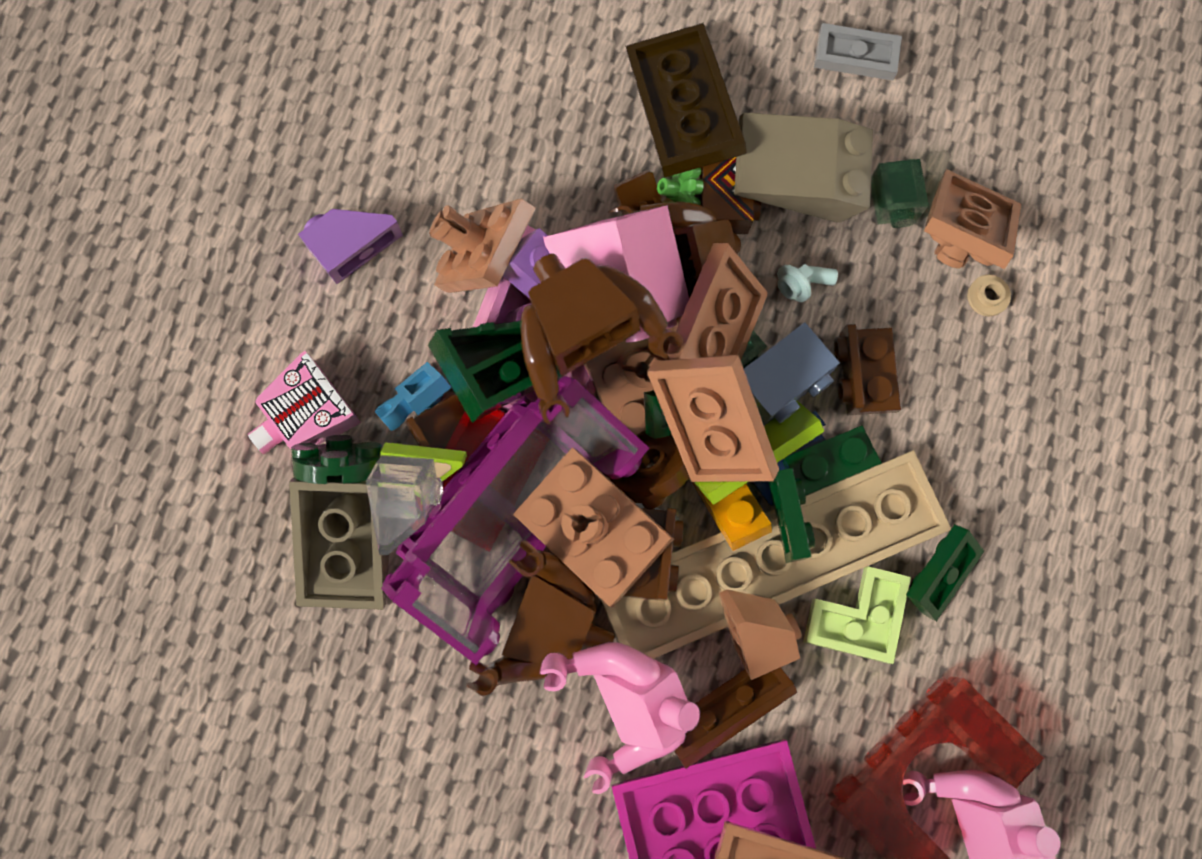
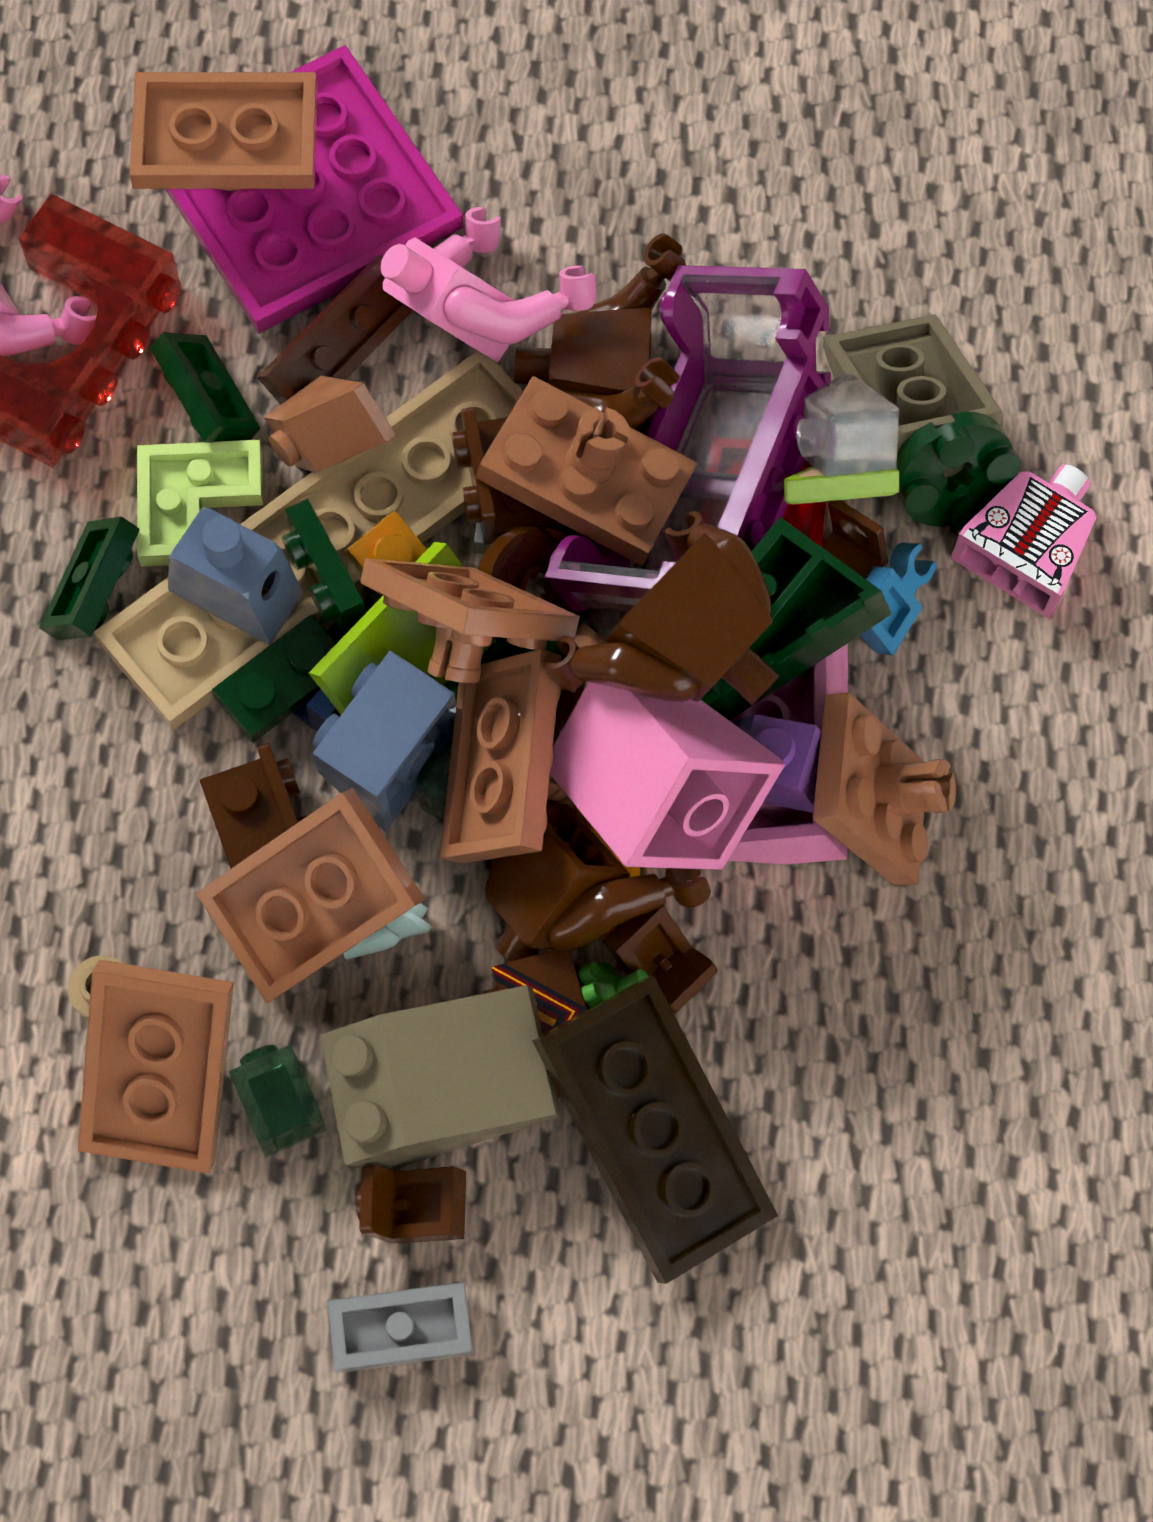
camera: 165 degrees right, 10 degrees down
medium lavender slope [298,209,403,285] -> none
none -> dark green plate [150,332,261,443]
none -> sand blue torso [168,507,303,645]
none -> nougat plate [196,787,425,1004]
none -> reddish brown bracket [356,1165,466,1244]

